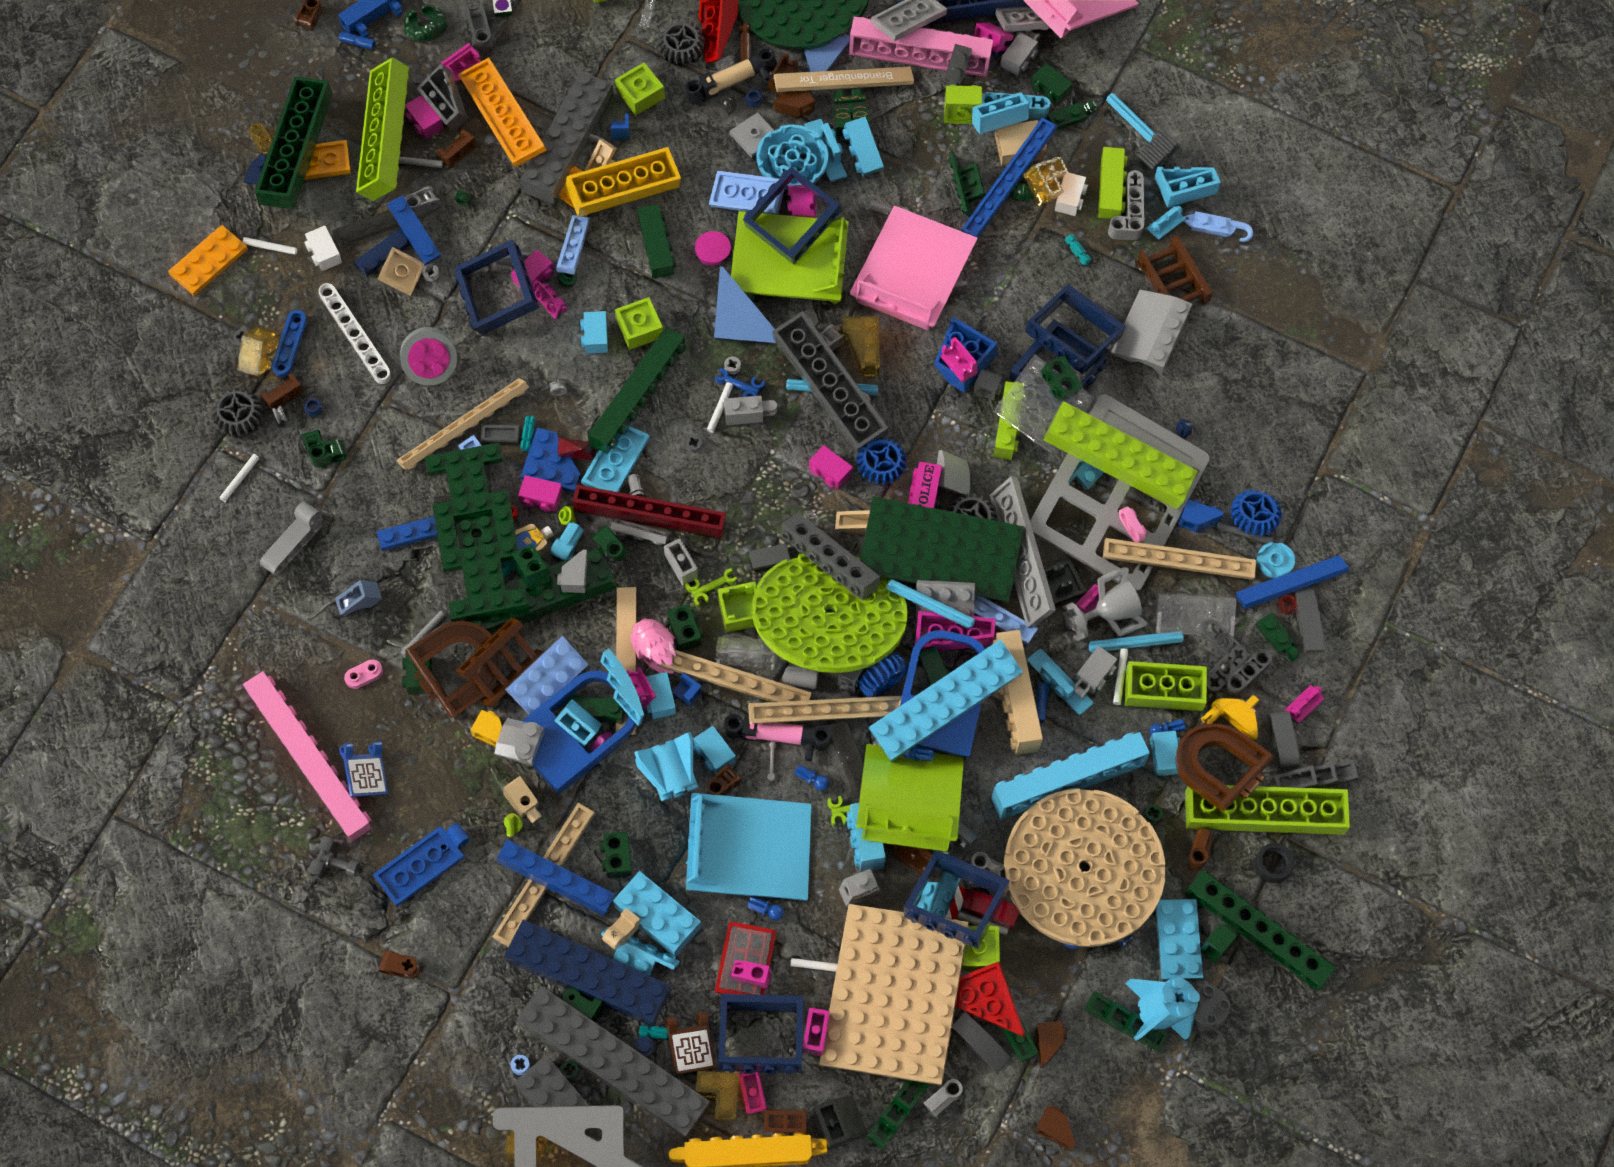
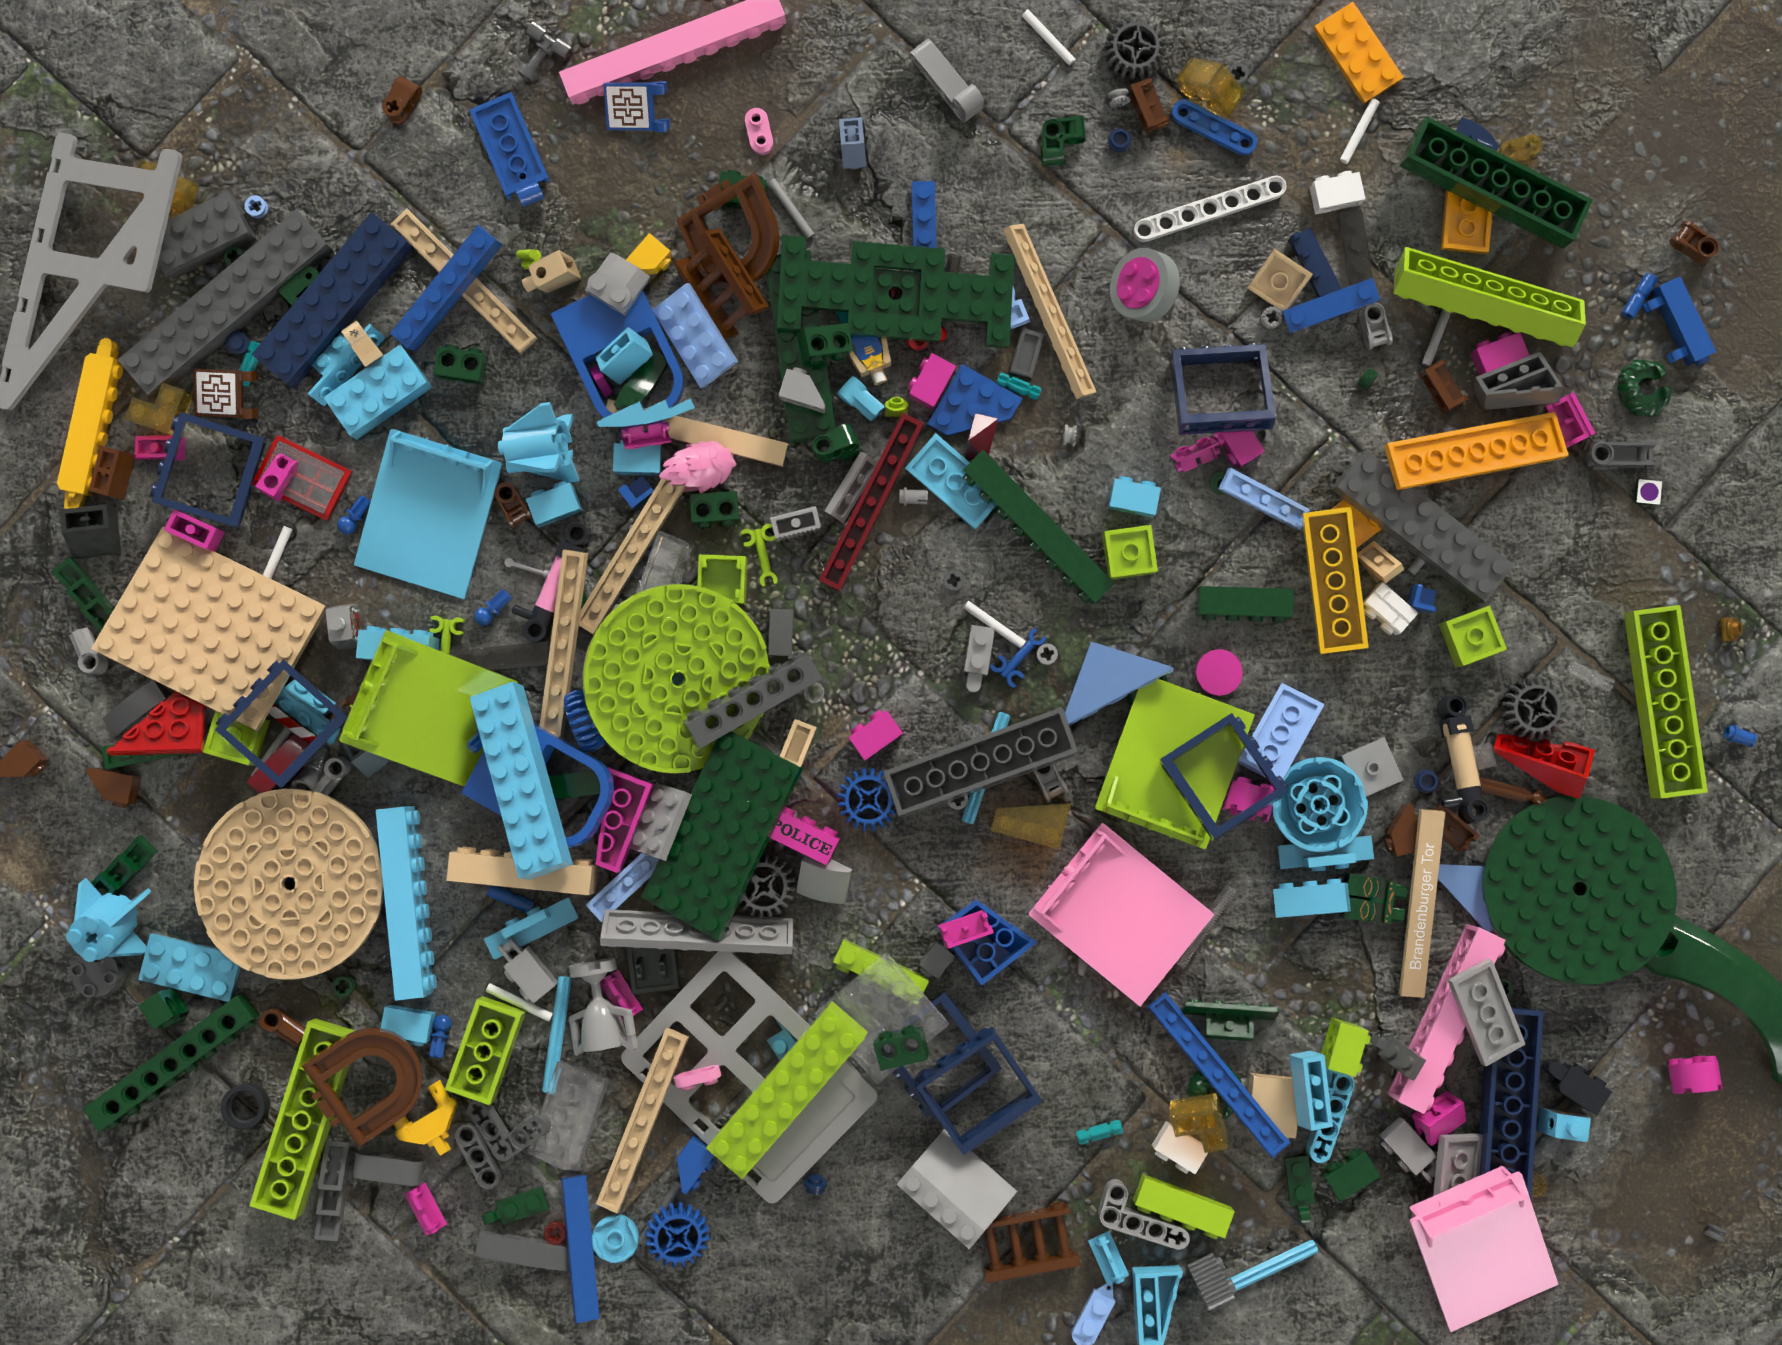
camera: 110 degrees right, 20 degrees up
medium azure axle [887,580,975,629] -> none
none -> white brick [1363,582,1418,635]

